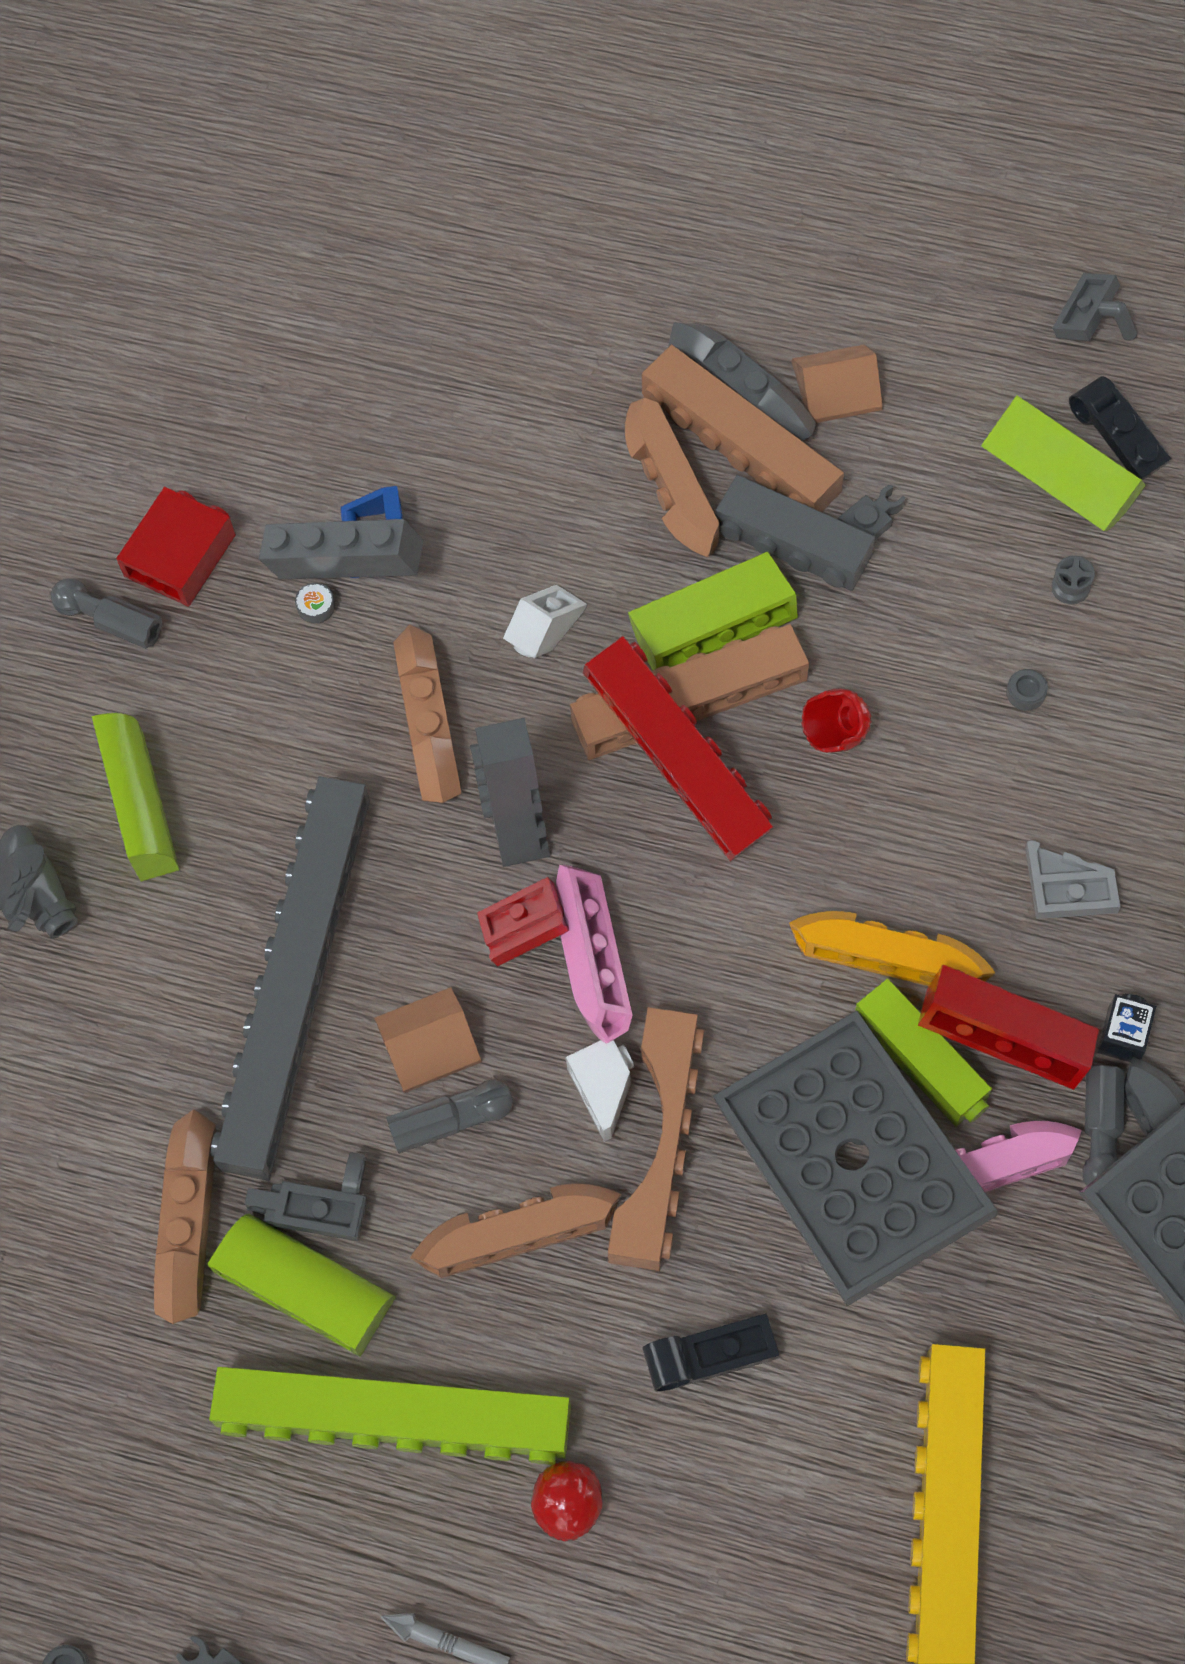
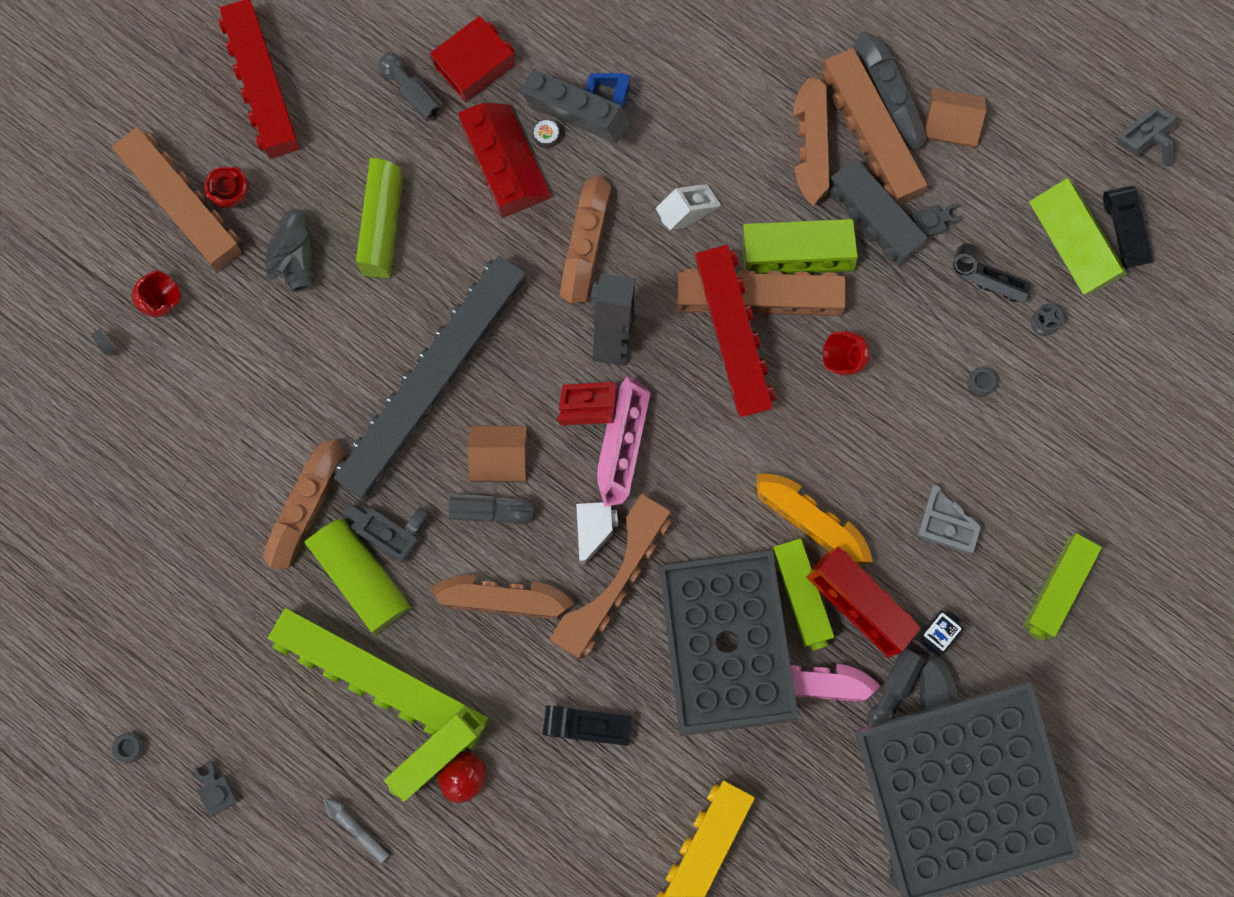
camera: 20 degrees right, 10 degrees up
none -> lime brick [384,705,485,802]
none -> red slope [458,103,552,218]
none -> black plate [952,243,1031,303]

